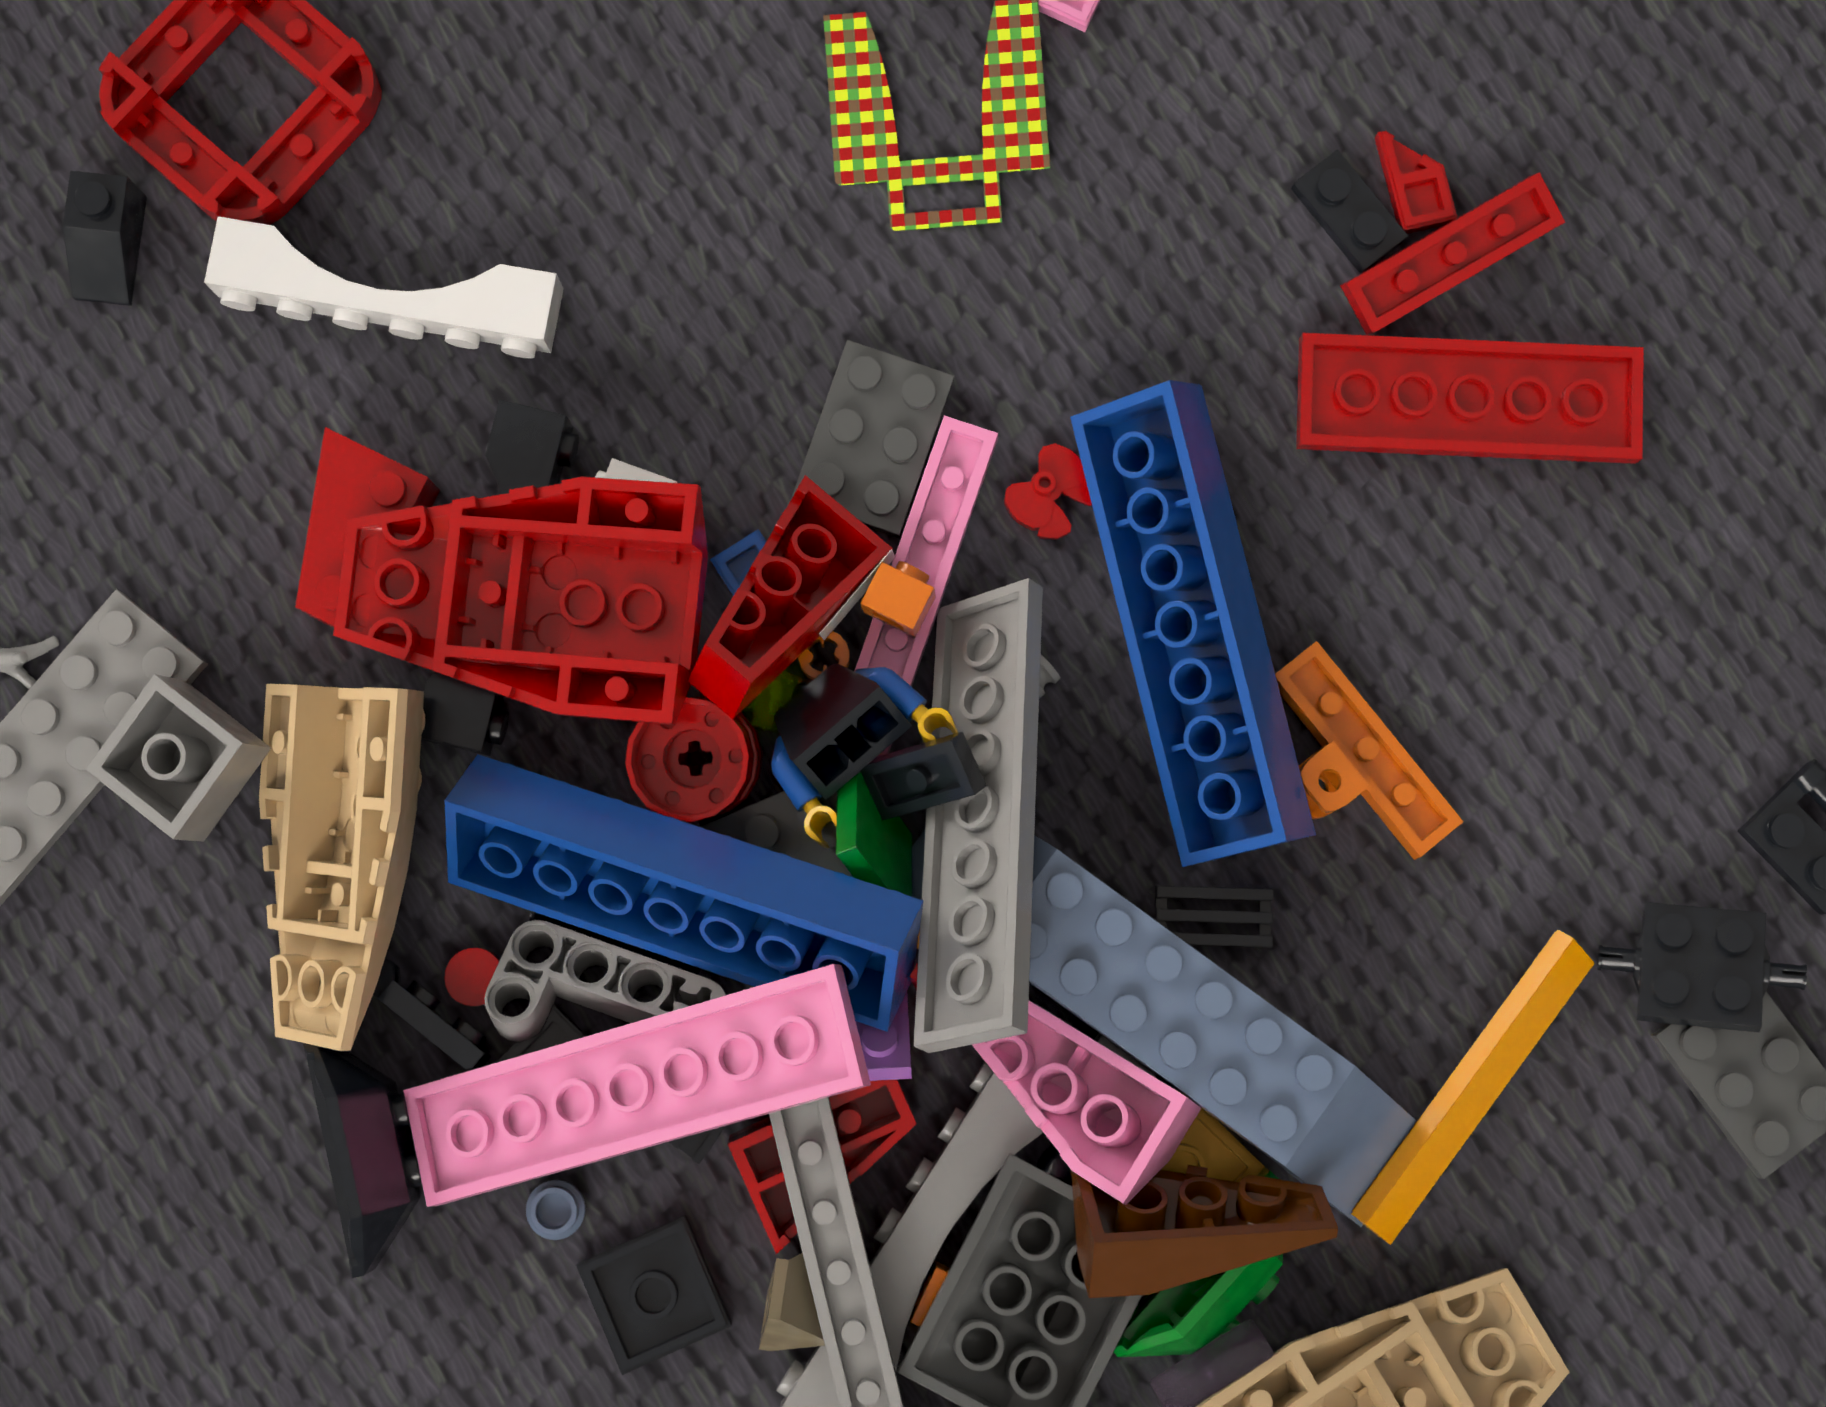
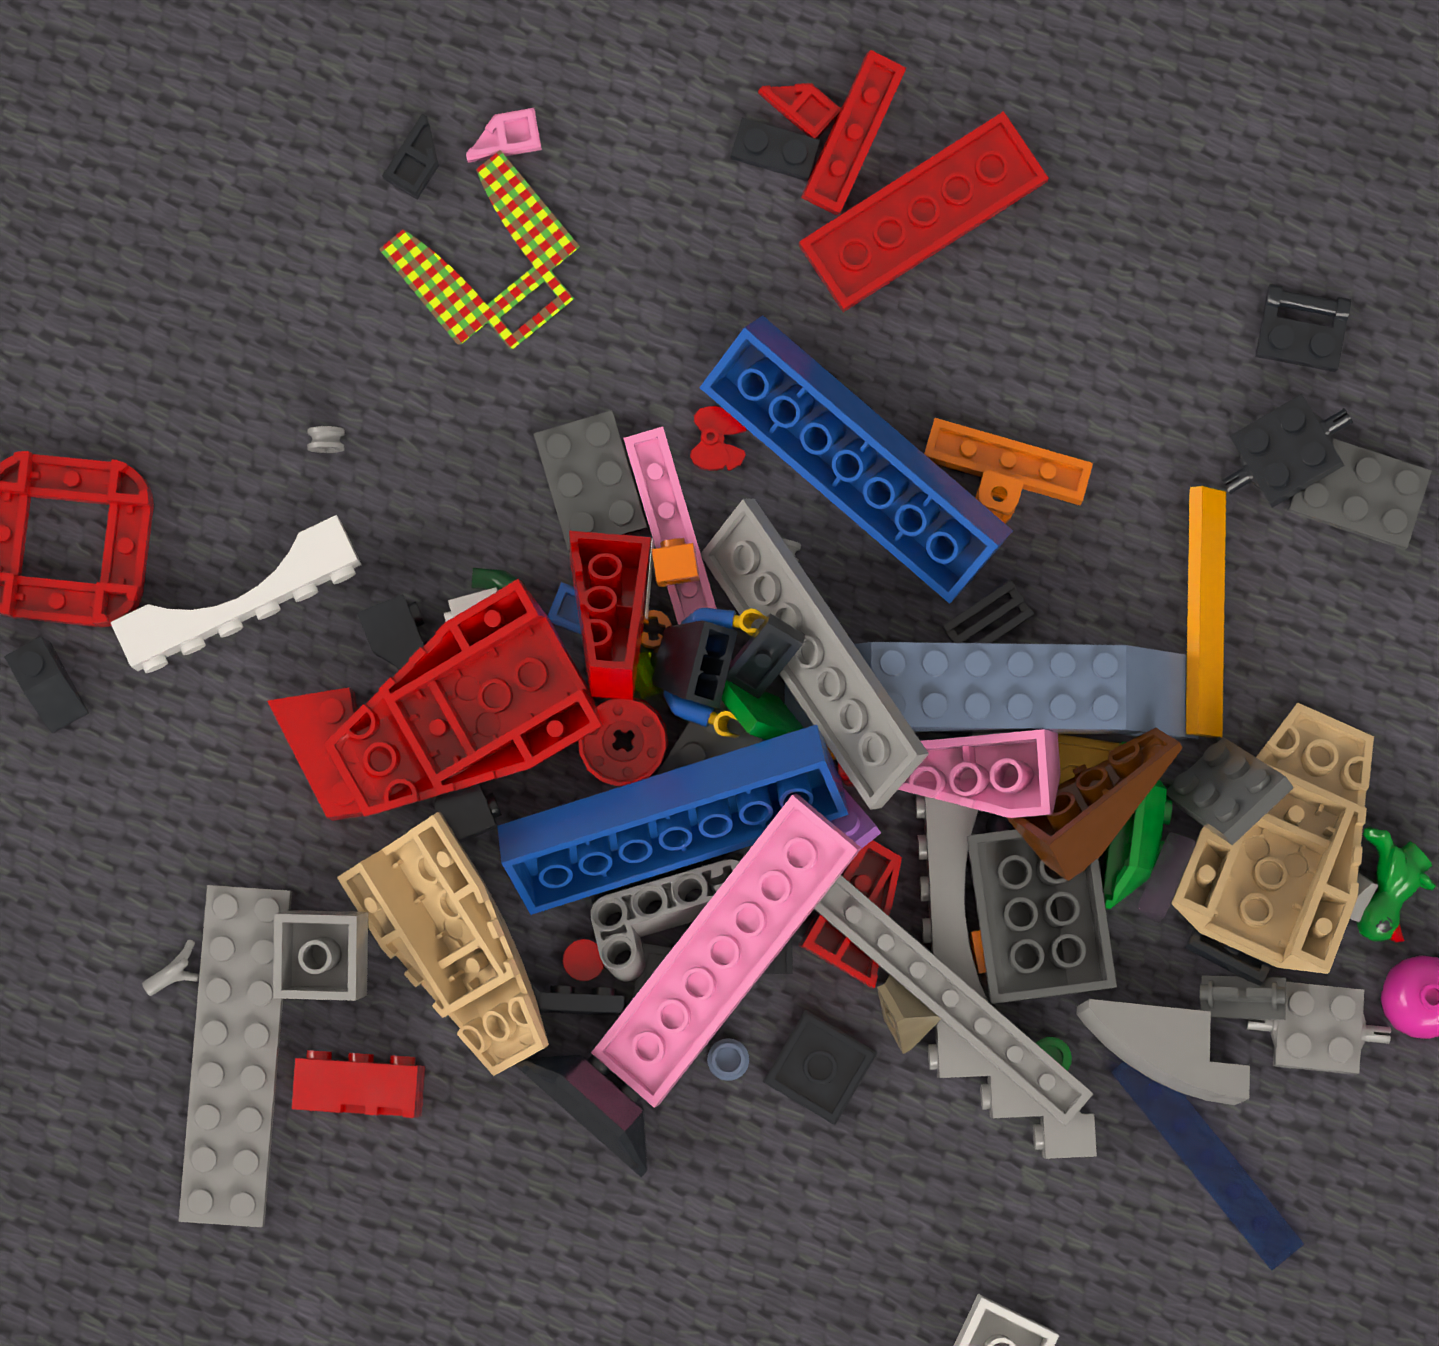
camera: 30 degrees left, 0 degrees up
none -> red wedge [292,1050,425,1118]
none -> light grey bush [307,426,345,453]
none -> dark green arm [472,568,525,590]
none -> dark grey plate [1166,737,1294,845]

